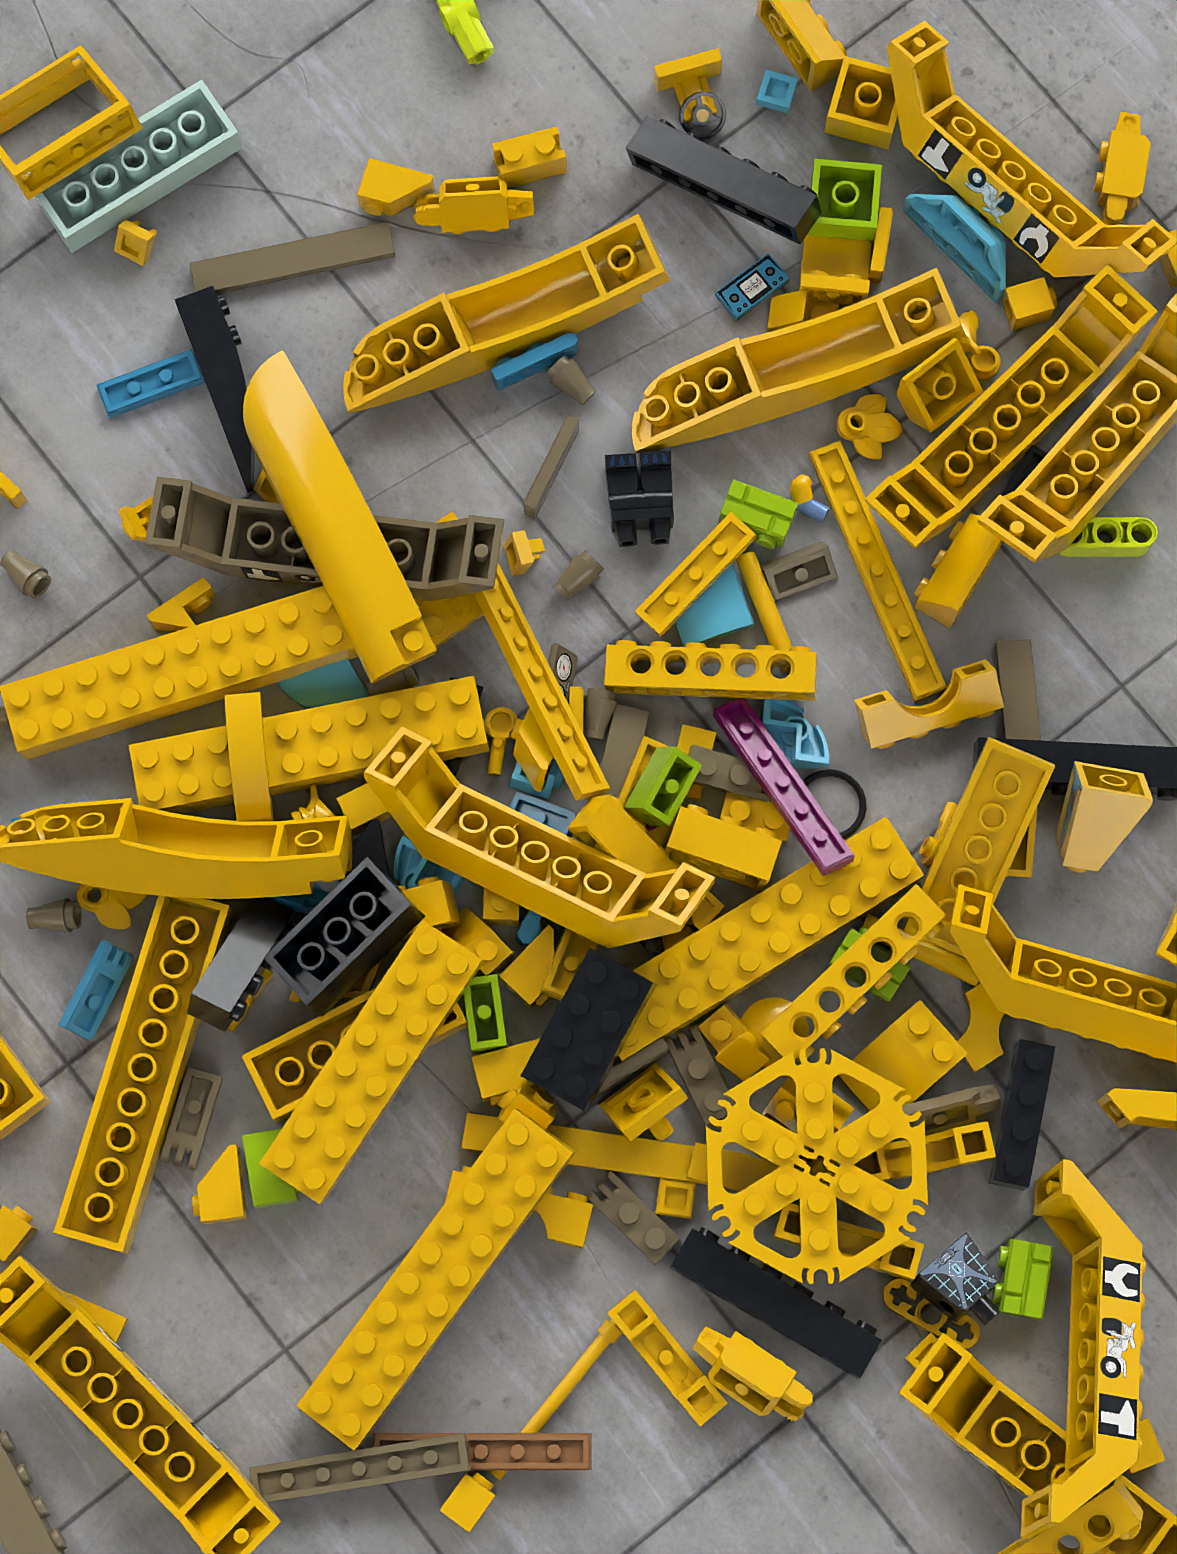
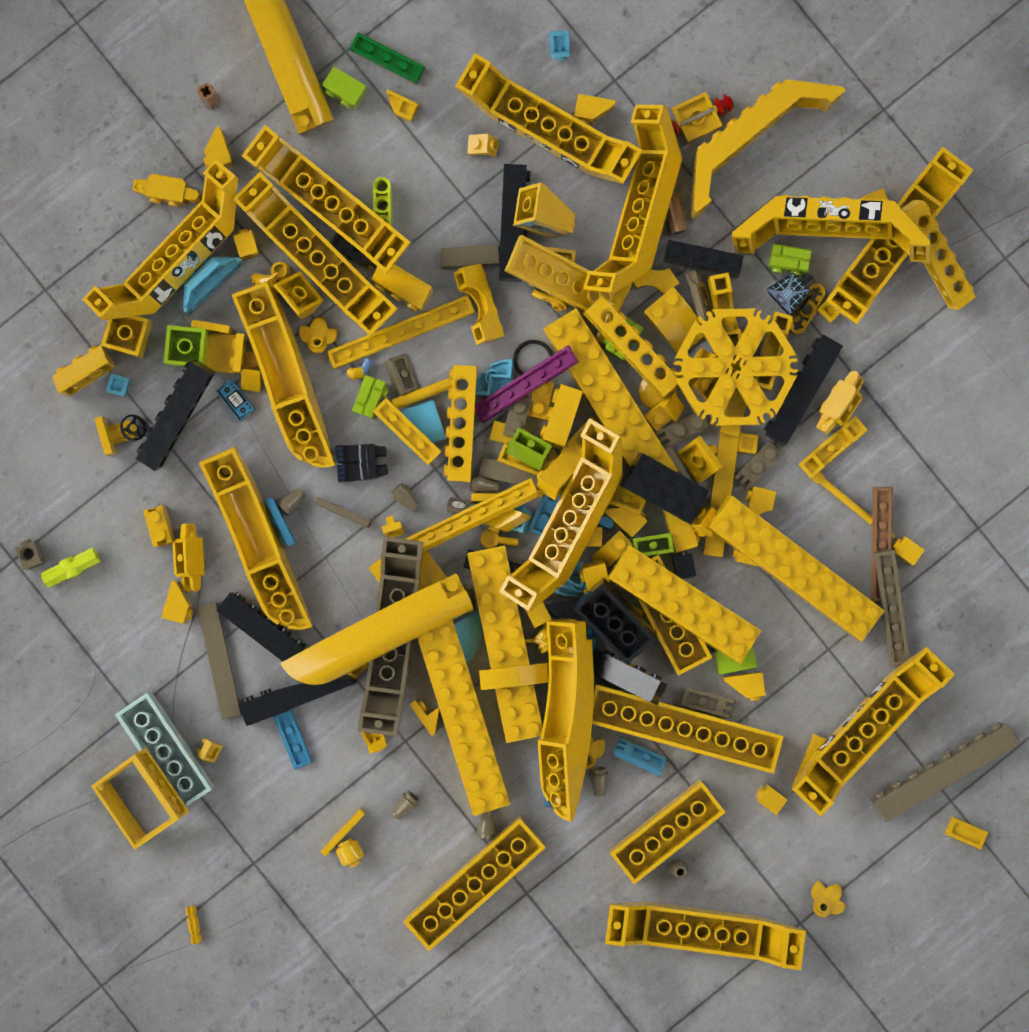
camera: 90 degrees left, 10 degrees up
none -> black brick [216,591,307,662]
none -> medium nougat axle [666,193,687,235]
none -> black brick [671,550,697,579]

